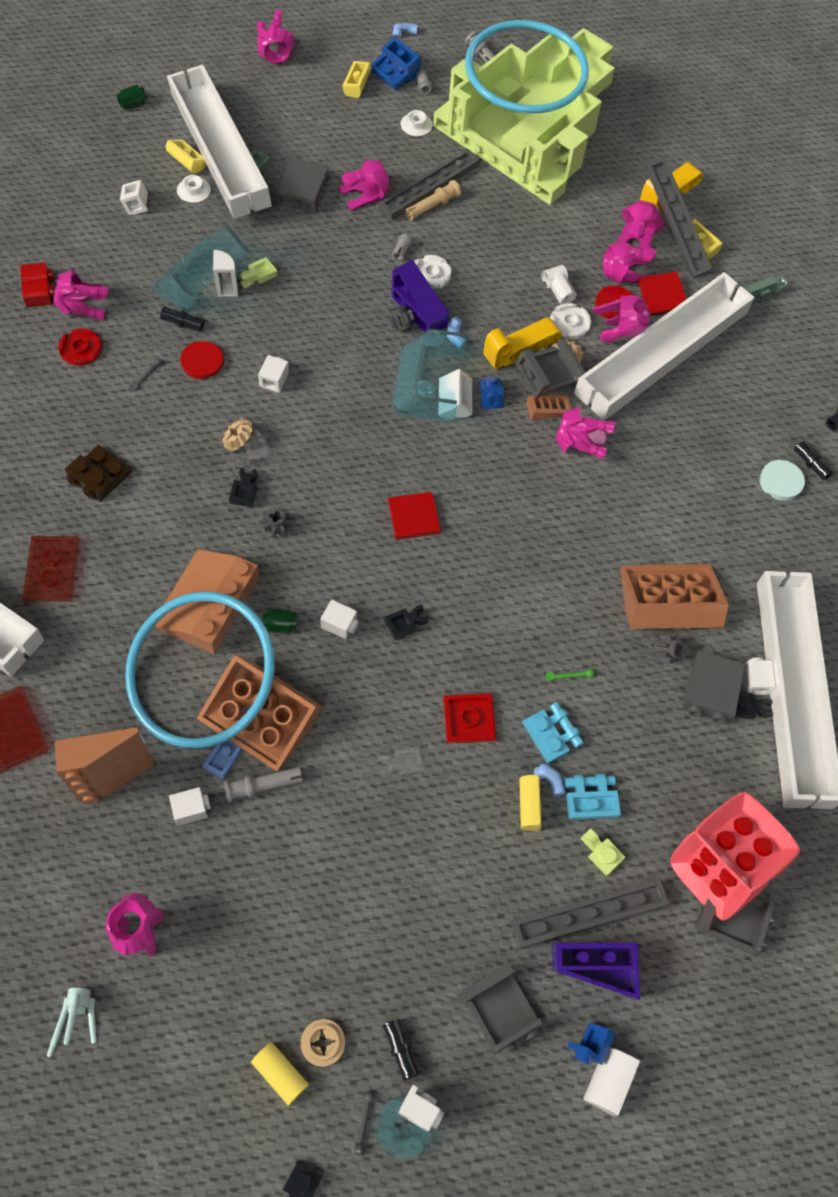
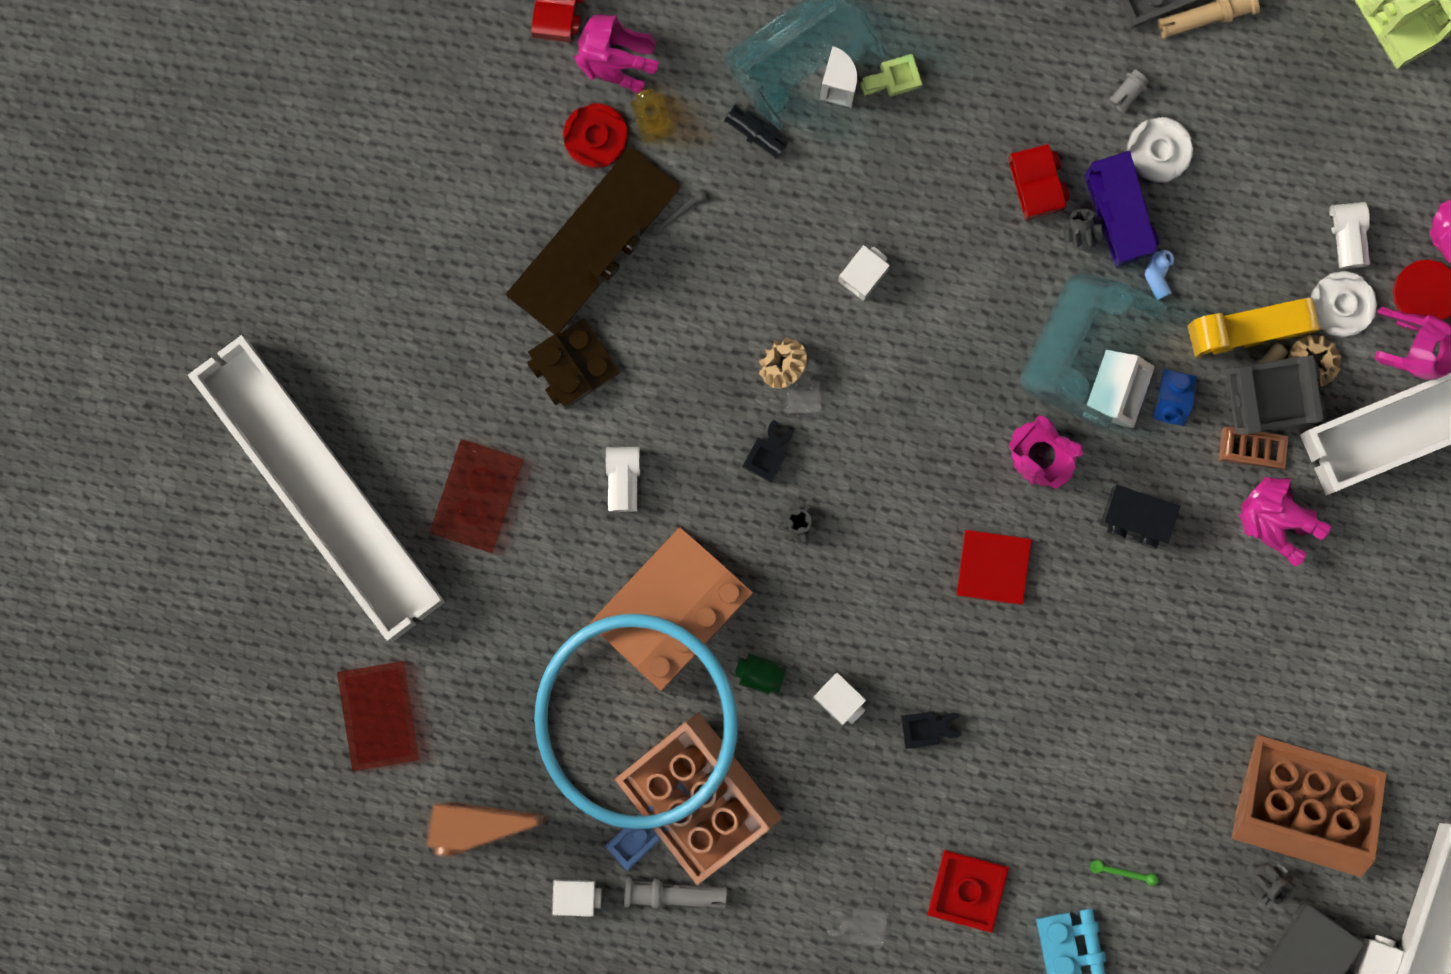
camera: 25 degrees right, 20 degrees up
red tile [180,341,224,380] -> none
none -> dark brown bracket [506,148,680,335]
none -> white piece [606,447,640,512]
none -> clear yellow brick [631,89,674,143]
none -> red brick [1008,144,1069,220]
none -> dark pink piece [1009,415,1083,489]
none -> black brick [1100,485,1180,549]

